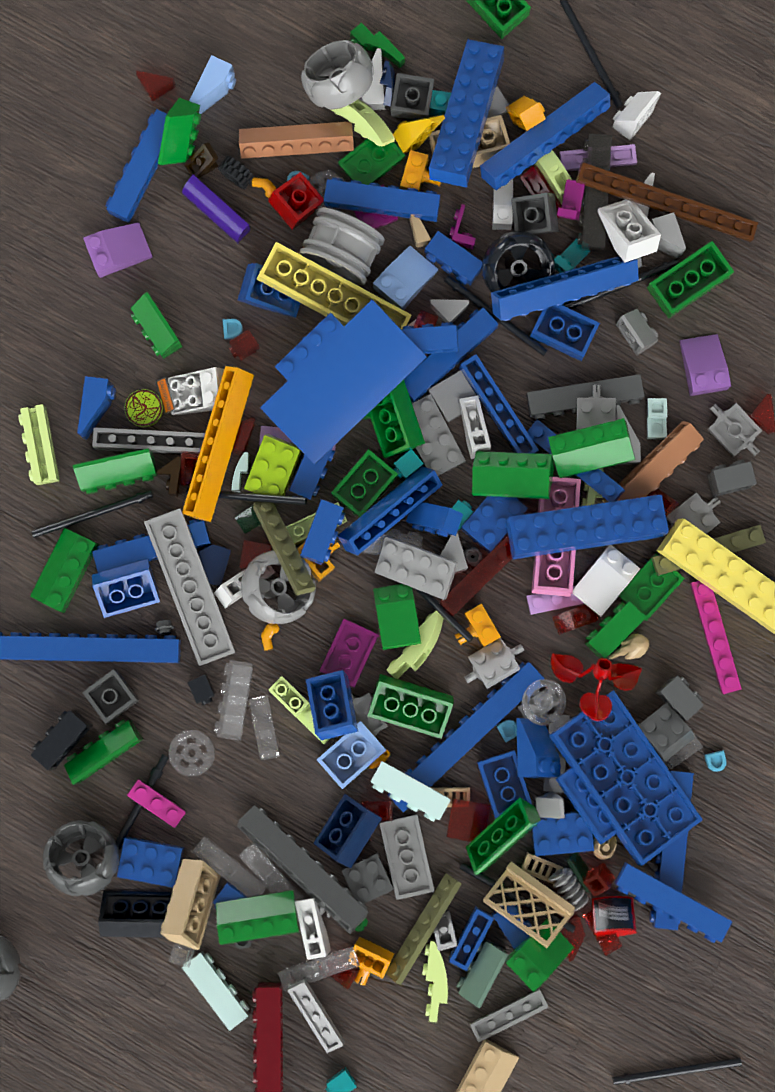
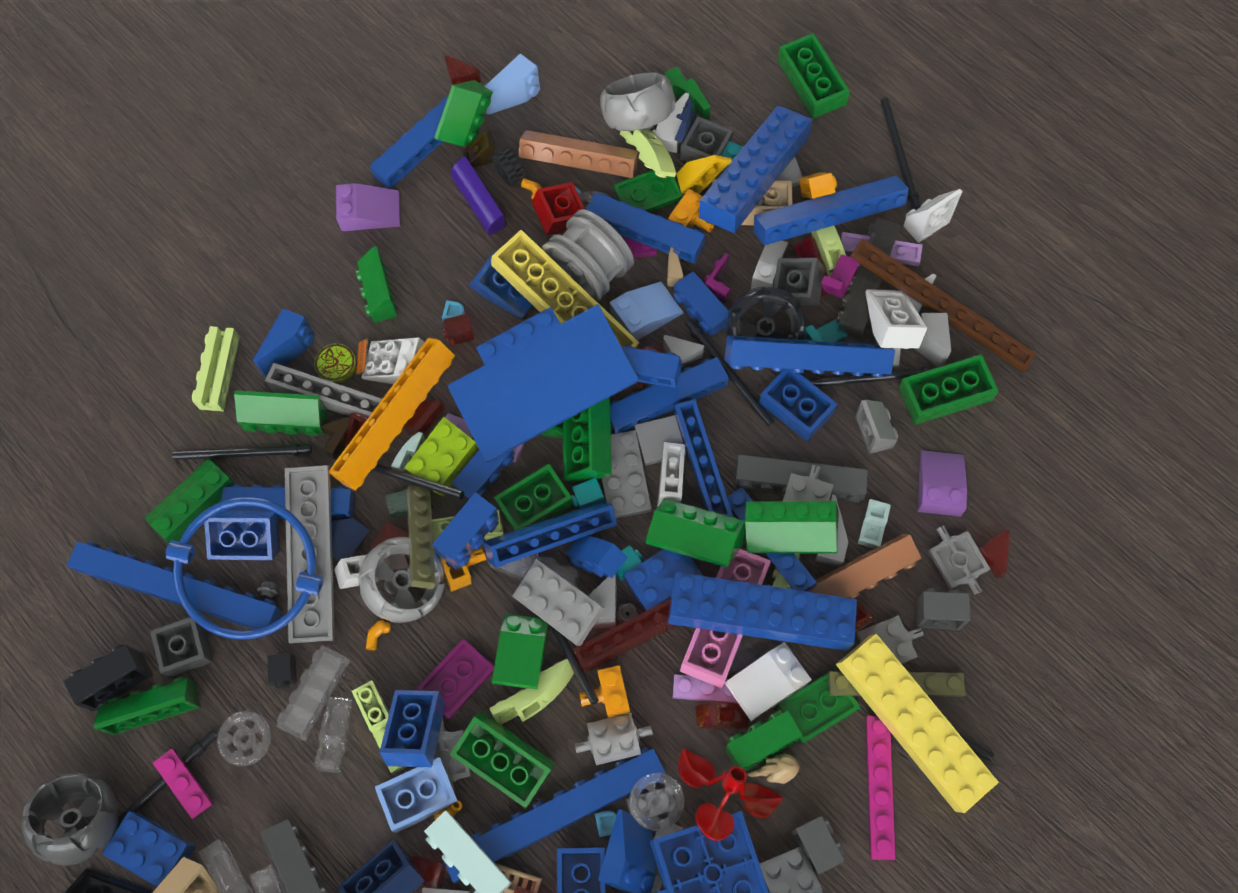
camera: 20 degrees right, 15 degrees down
none -> blue piece [166,497,324,640]

